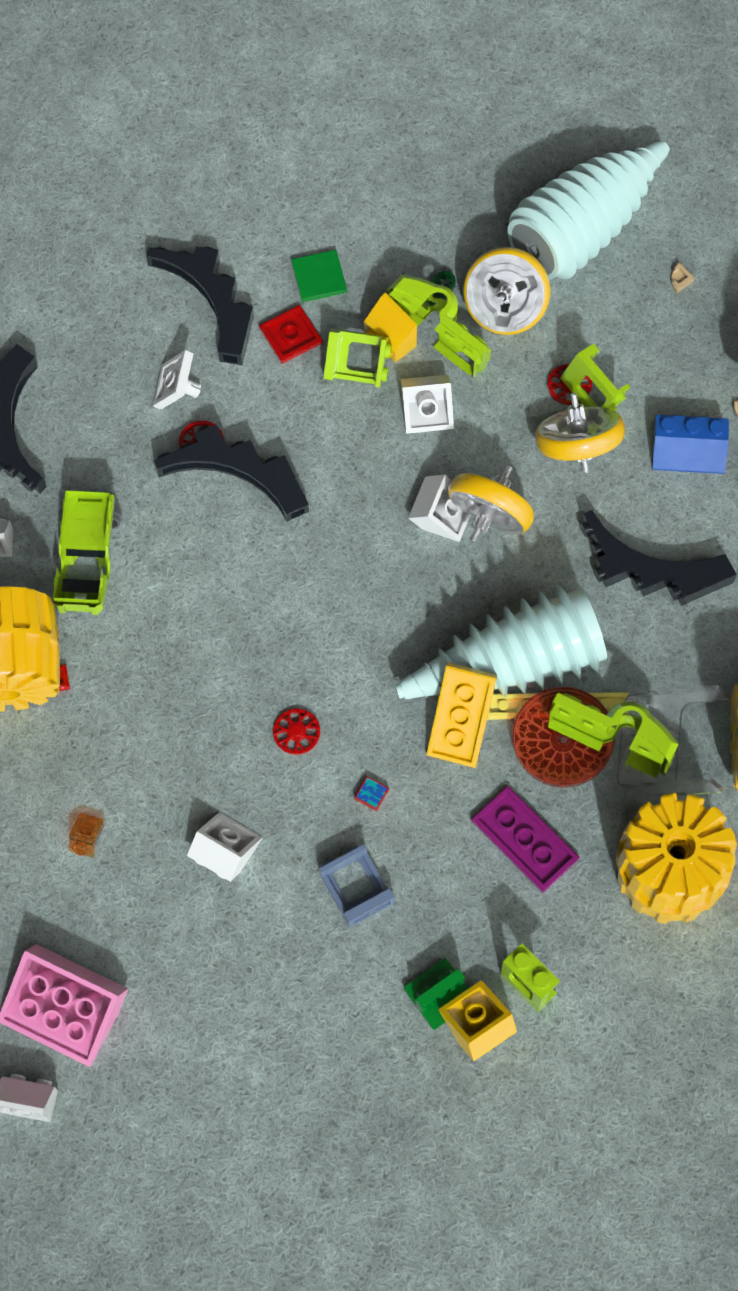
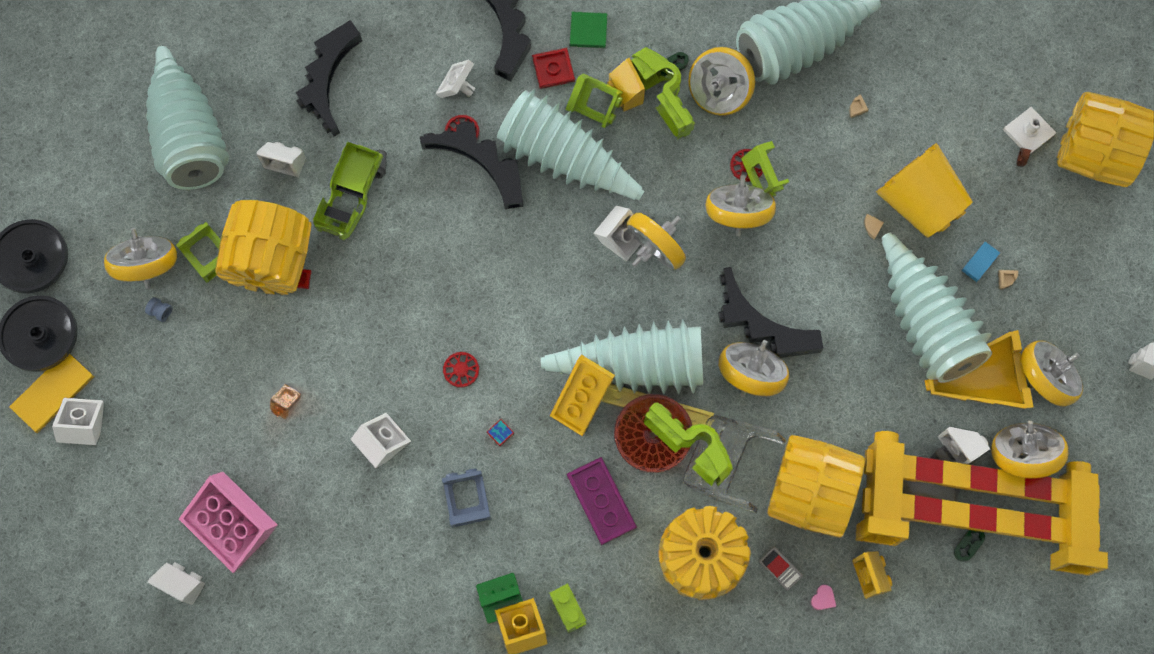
camera: 15 degrees right, 5 degrees up
white slope [400,374,454,434] -> none
slope [652,415,729,474] -> none
none -> light aqua cone [497,88,645,201]
none -> flat silver wheel [718,340,789,397]

